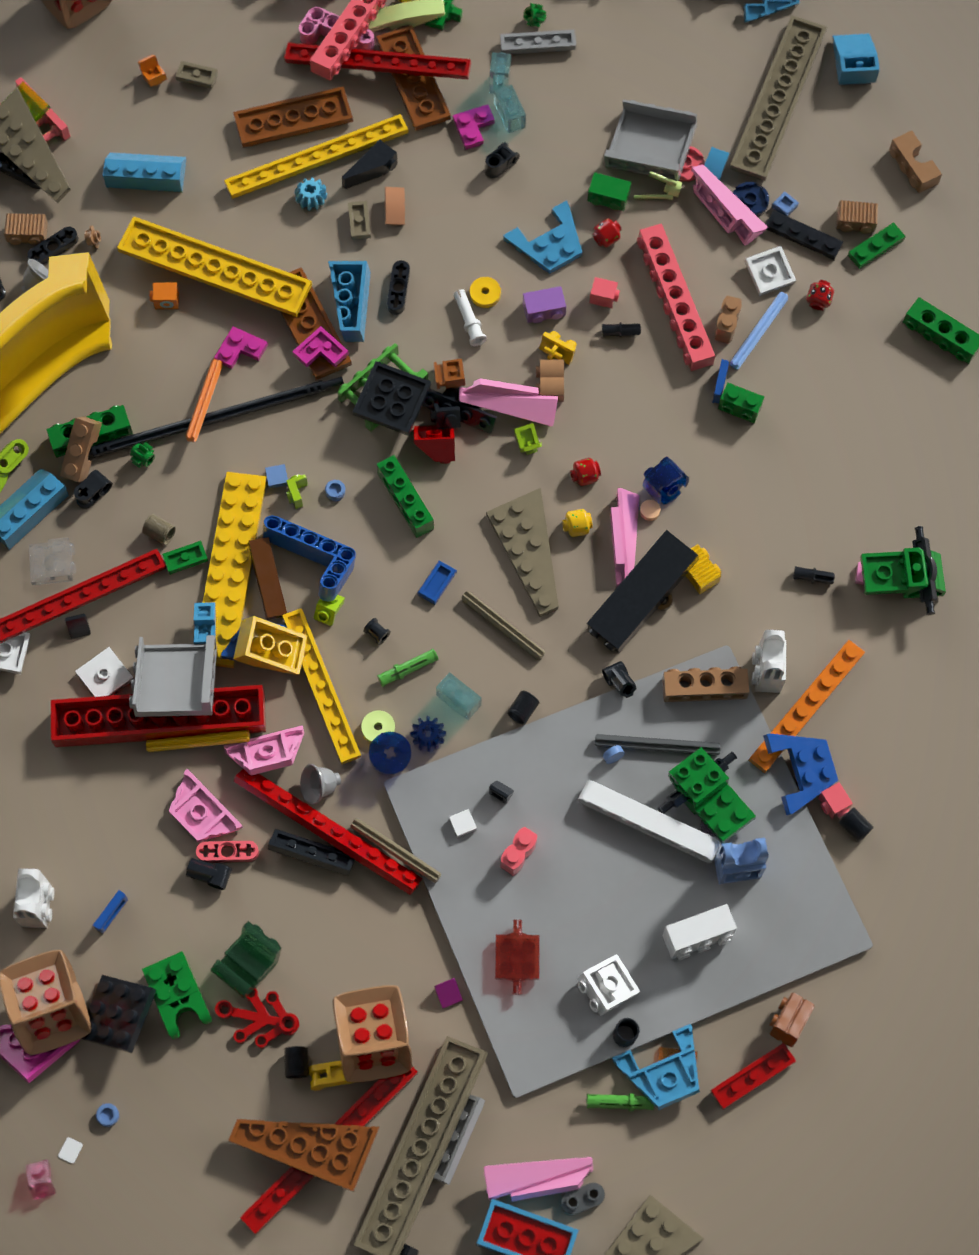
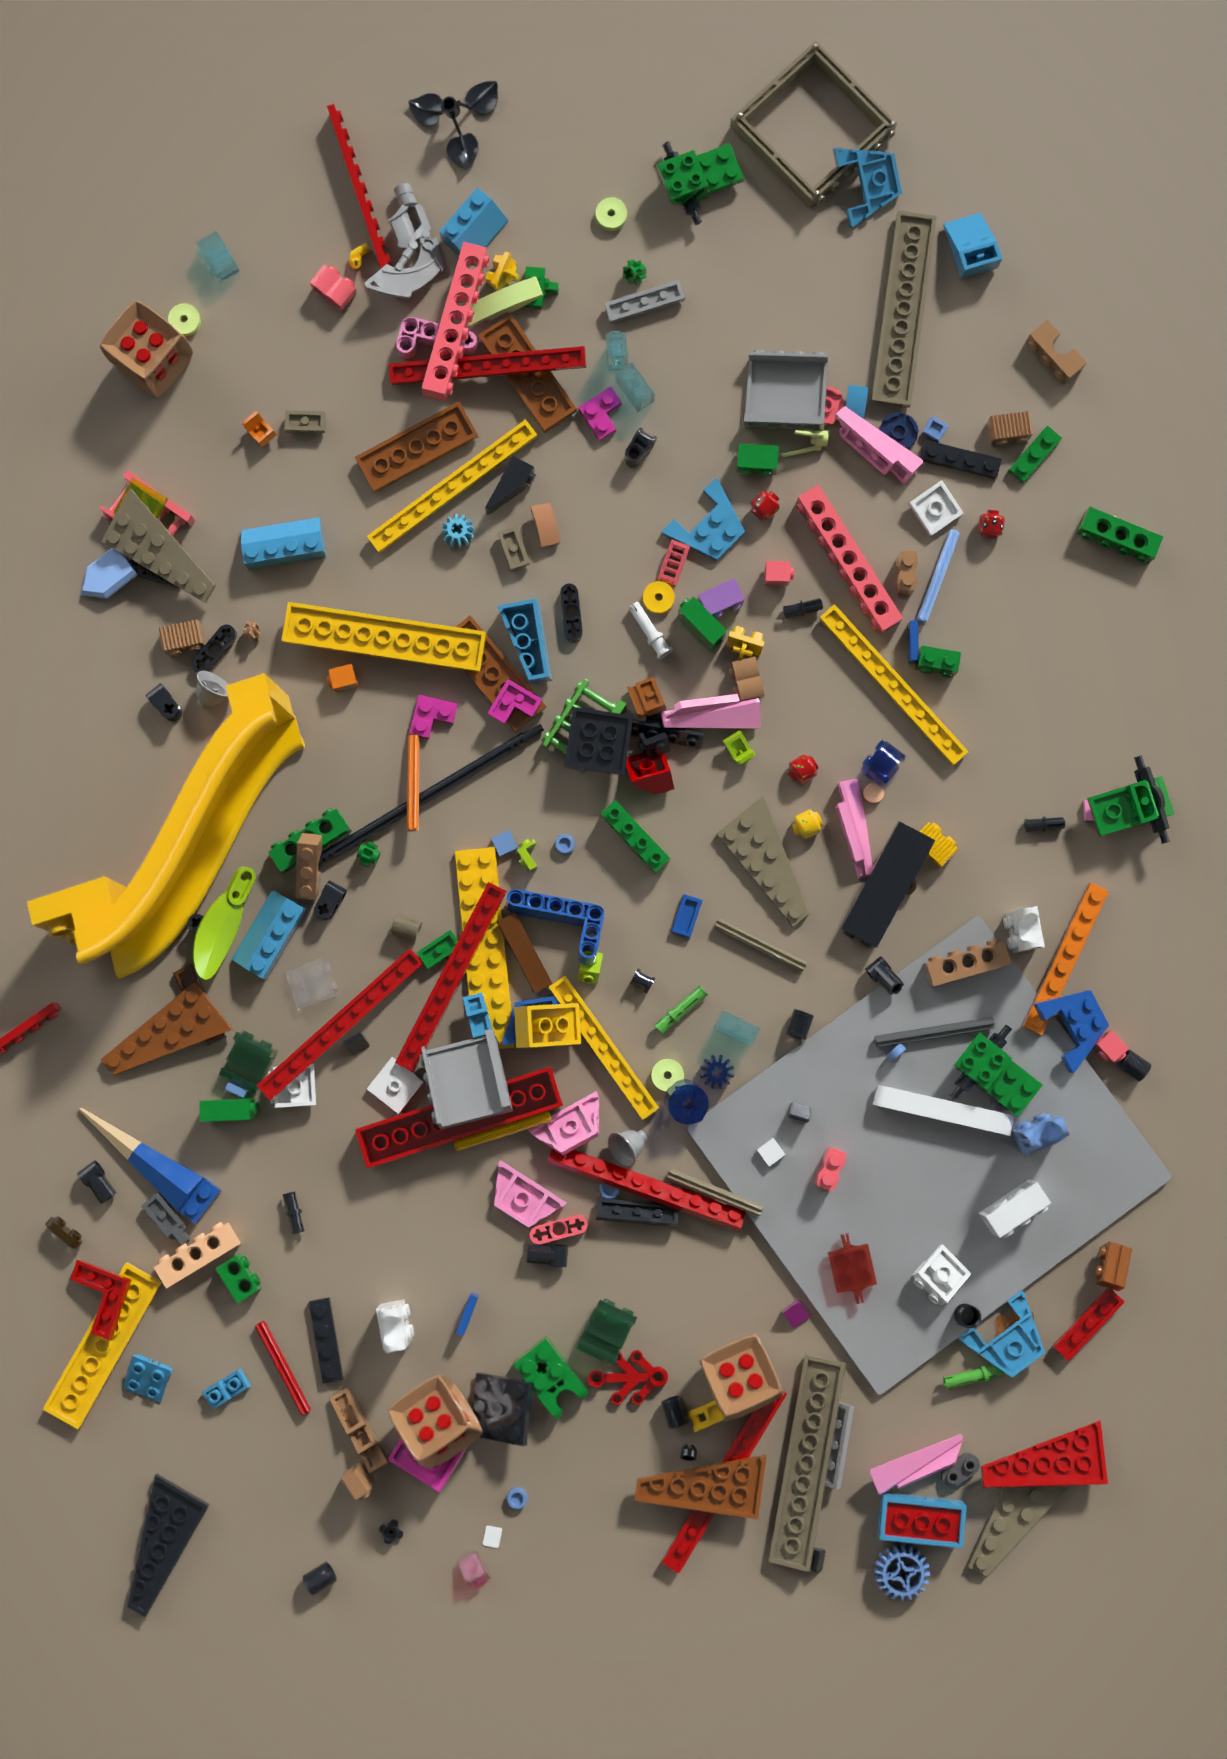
camera: 15 degrees left, 15 degrees up
none -> red plate [395,882,507,1072]
none -> medium blue tile [599,1183,620,1199]
none -> coral slope [657,540,690,586]
none -> green brick [678,596,727,652]
none -> black hinge [680,1444,697,1461]
none -> yellow plate [819,604,969,766]
none -> red wing [981,1420,1108,1488]

